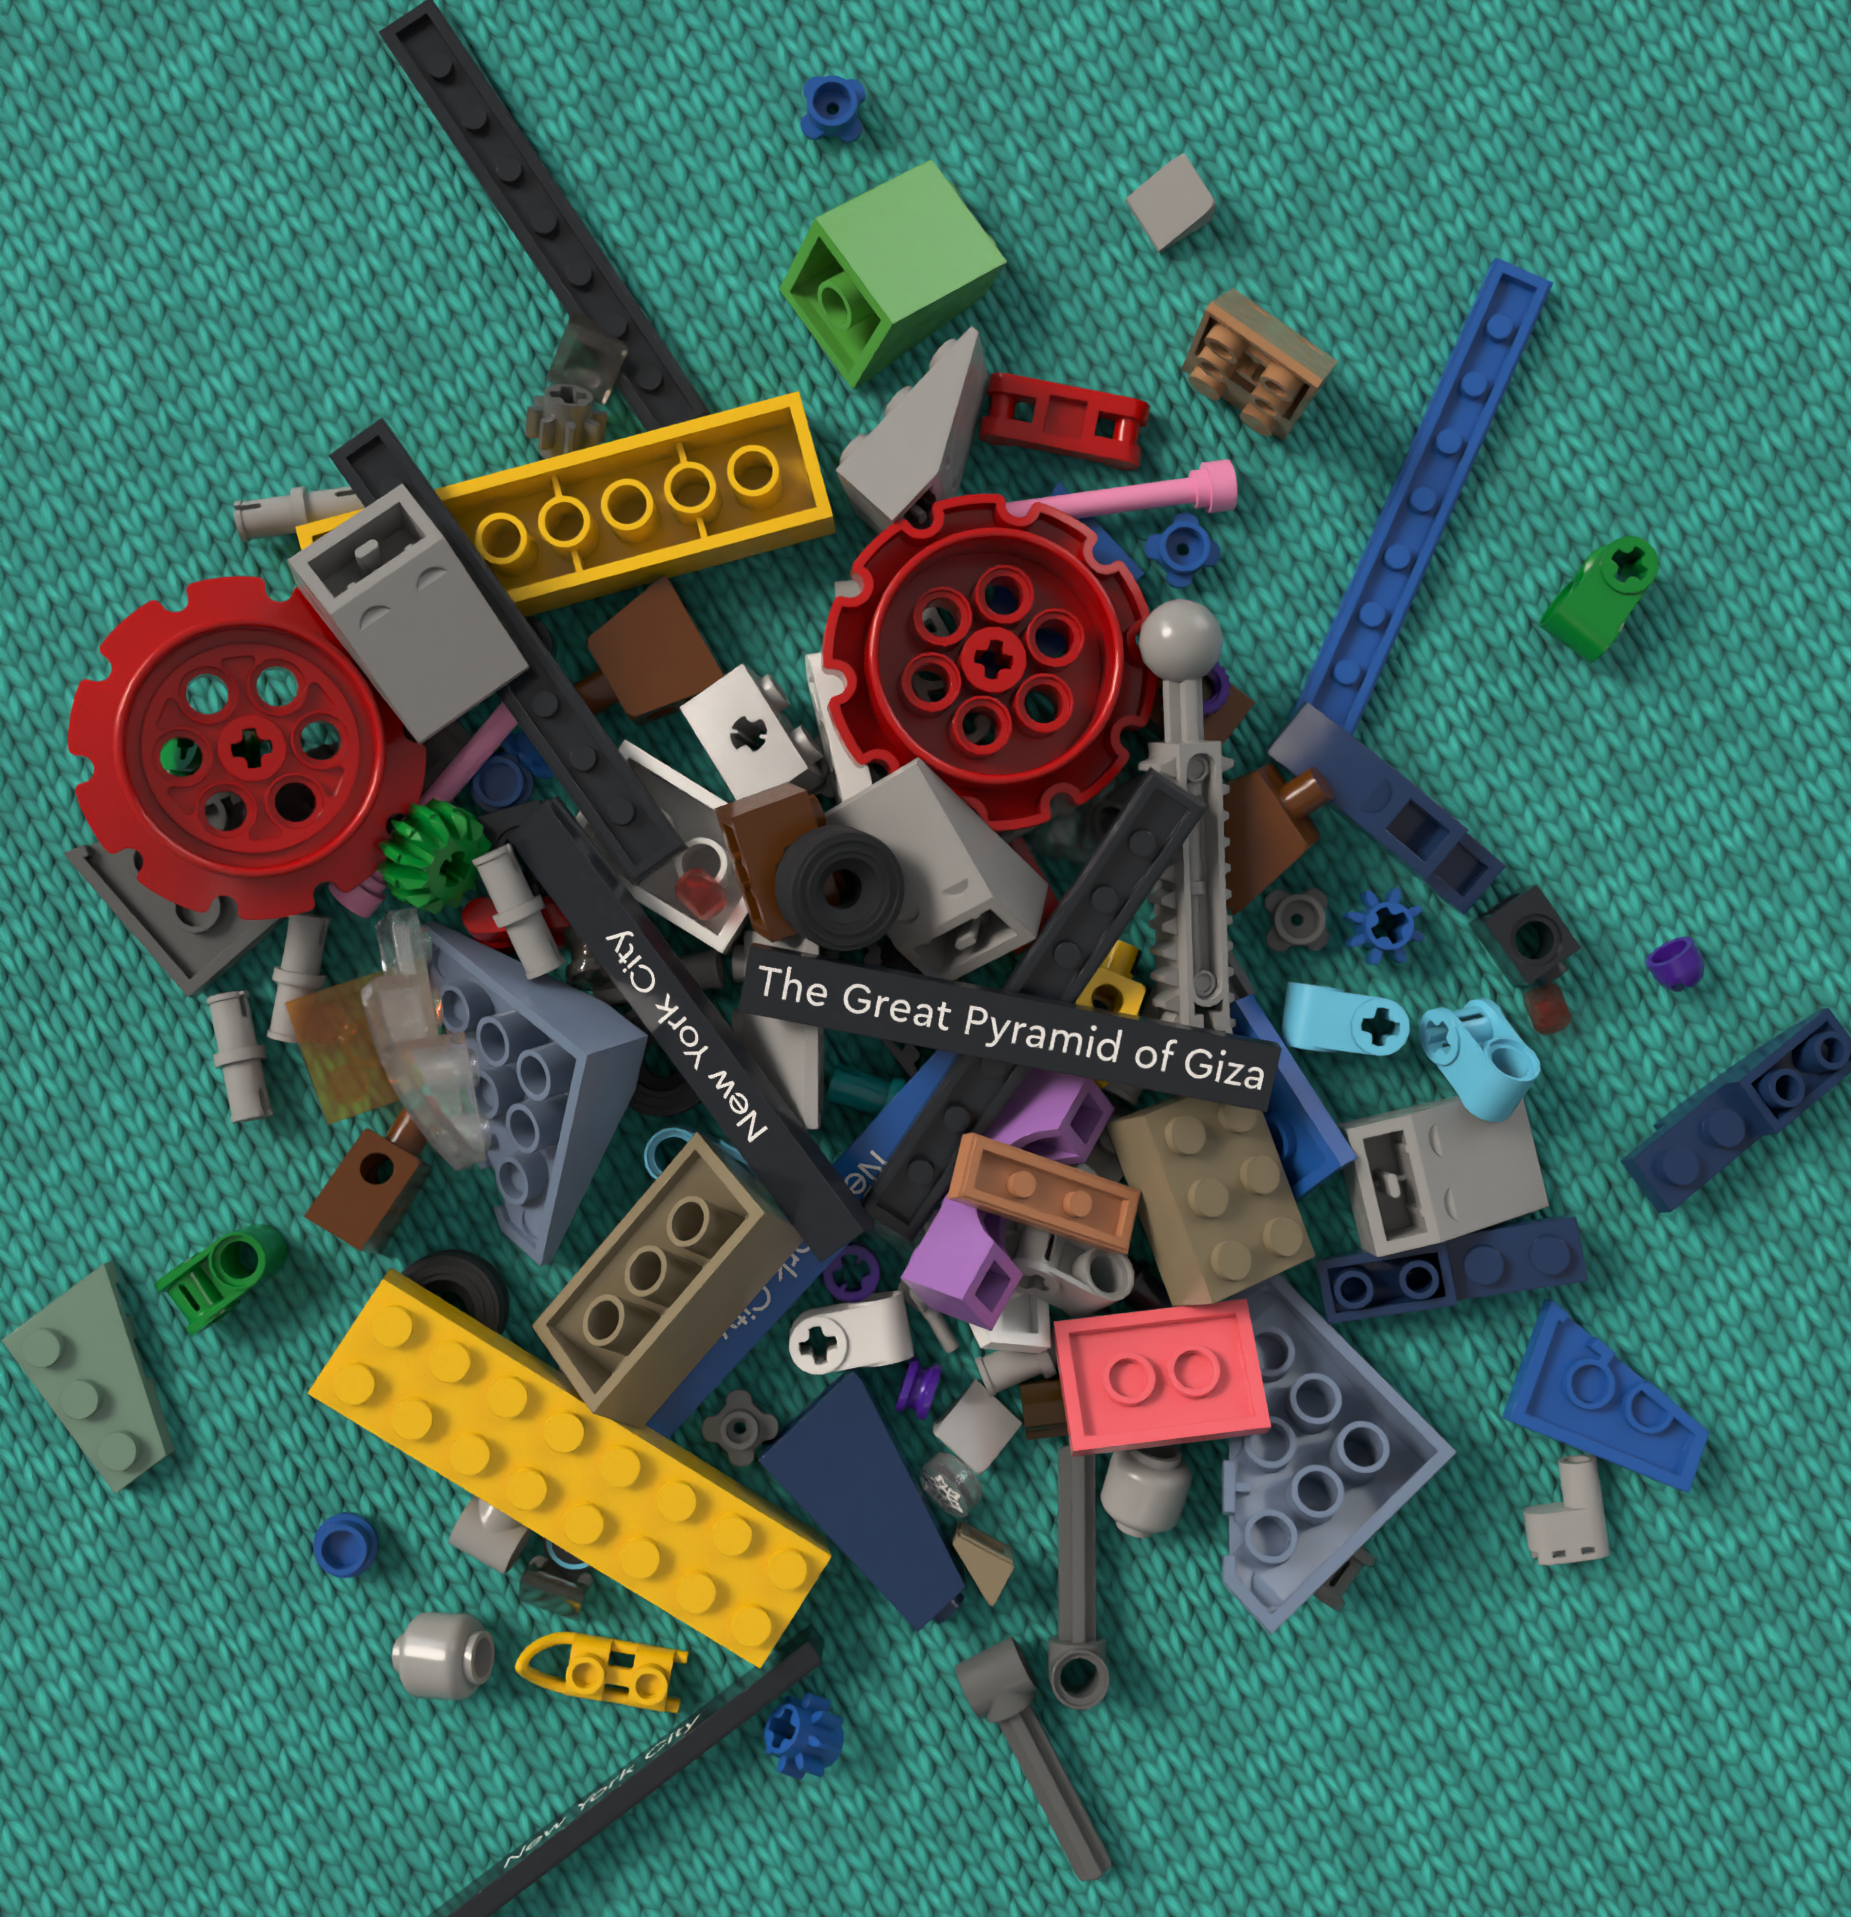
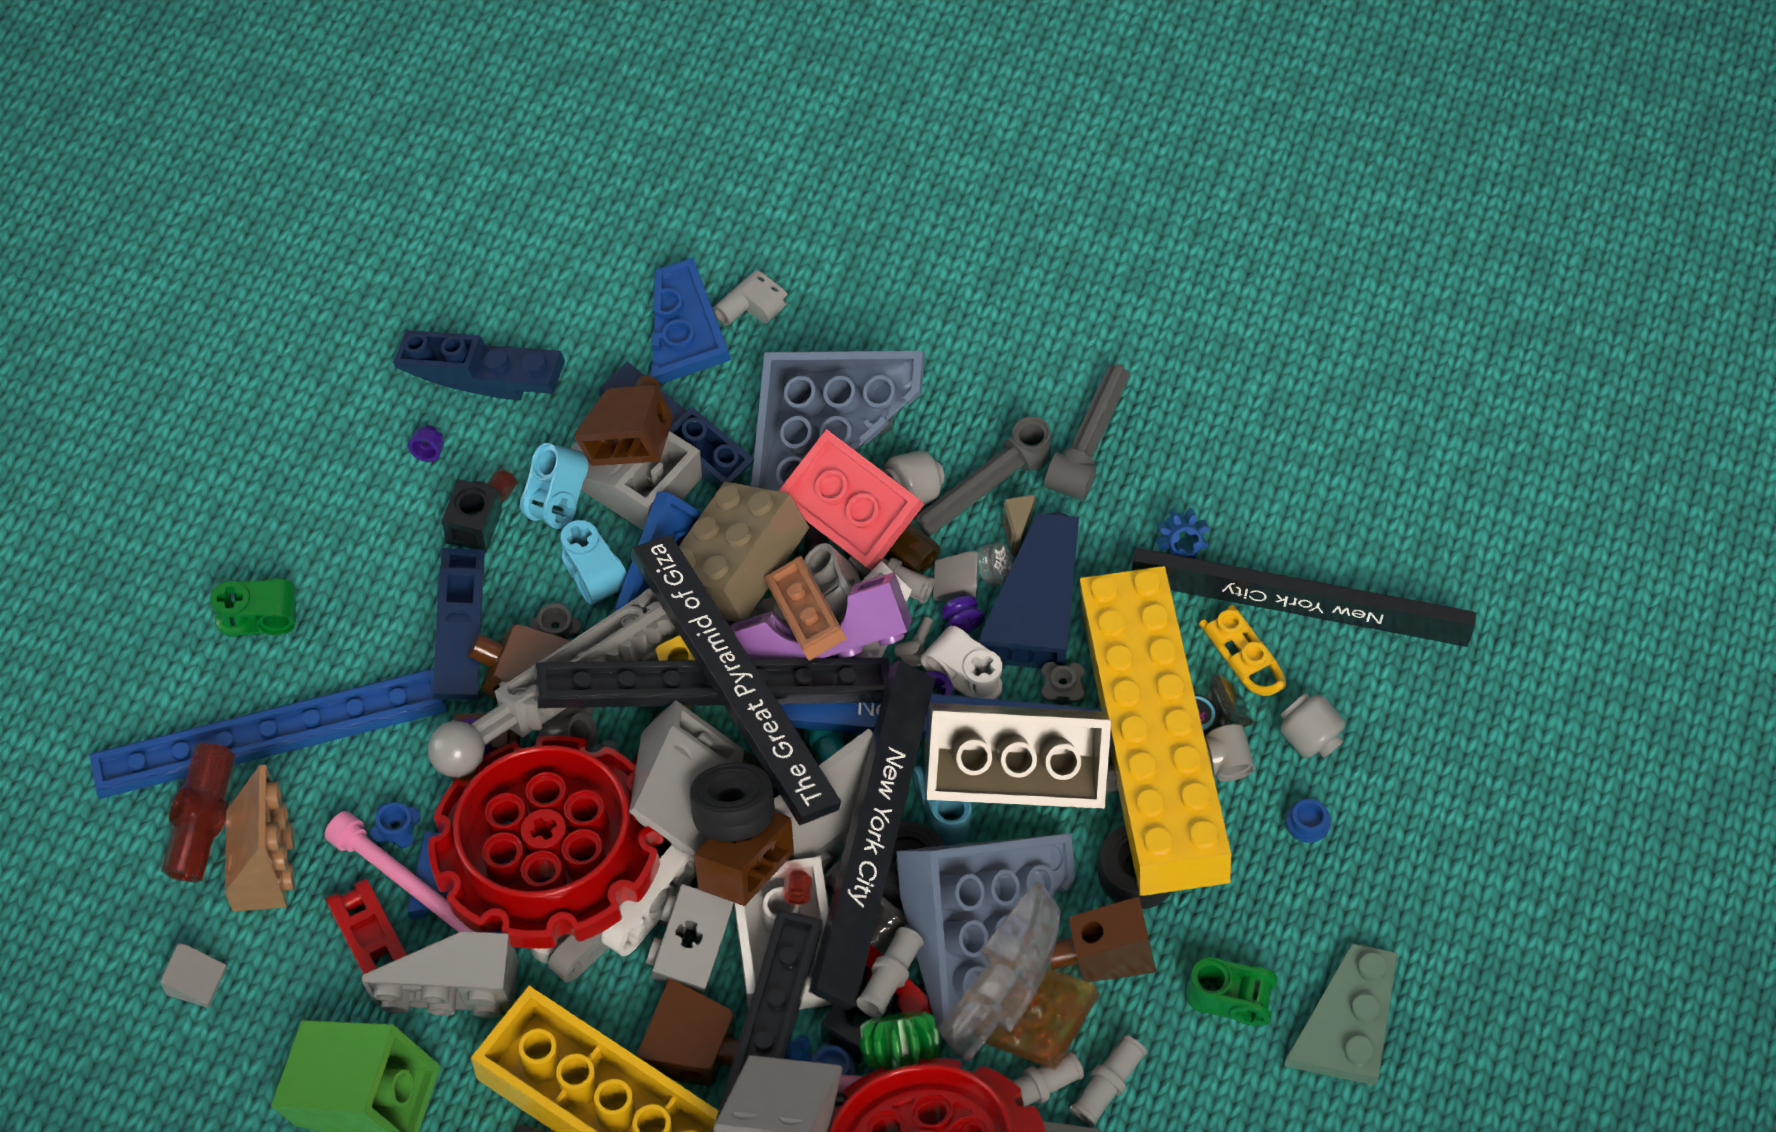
camera: 130 degrees left, 30 degrees down
blue gear [1342,888,1425,965] -> none
none -> clear red piece [161,743,236,883]
none -> reddish brown torso [574,376,673,466]

